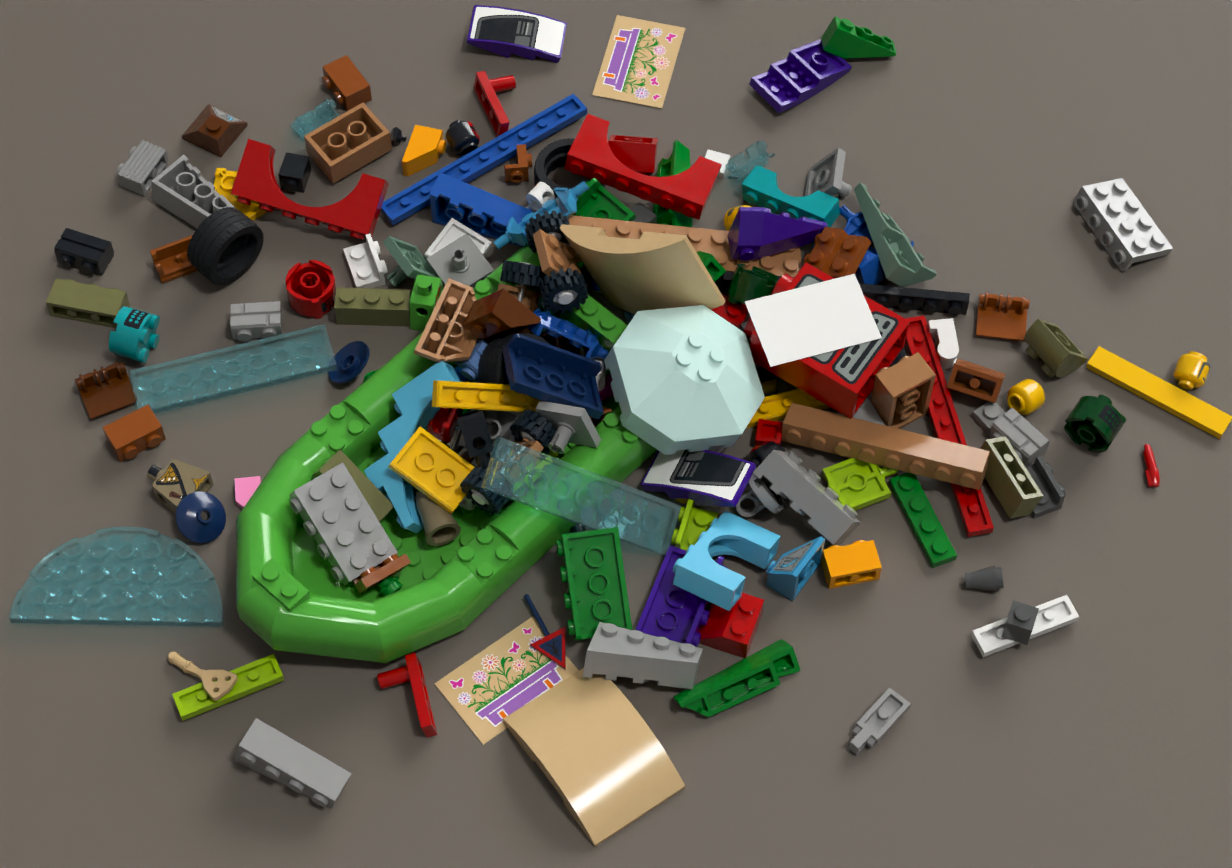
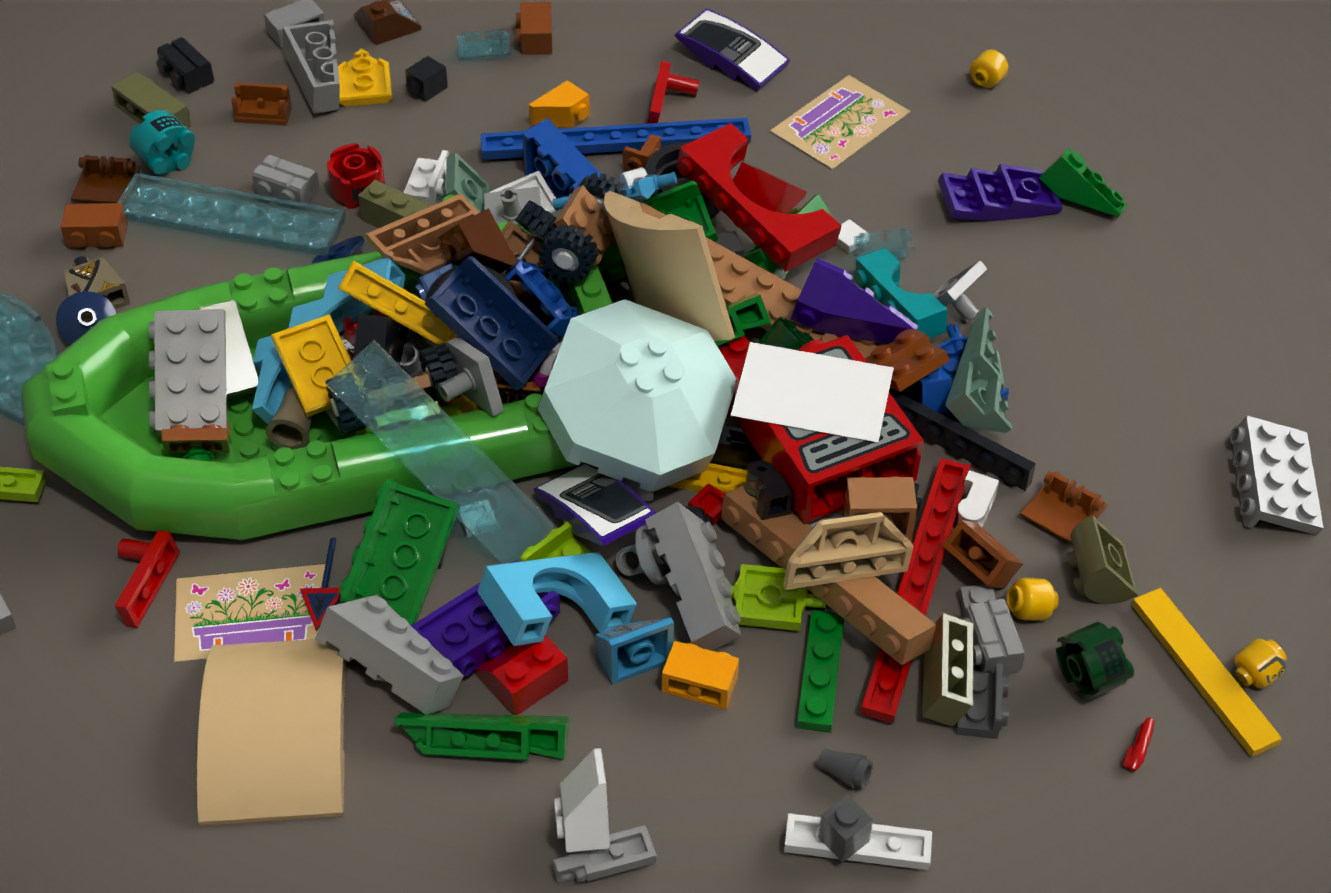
camera: 30 degrees right, 10 degrees down
black tyre [187,207,264,285] -> none
red arch [231,139,389,240] -> none
medium nougat brick [304,102,392,184] -> none
black rock [391,127,407,145] -> none
black head [445,120,480,156] -> none
none -> white slope [554,748,610,852]
none -> black leg [745,460,794,520]
none -> tan wedge [783,512,914,590]

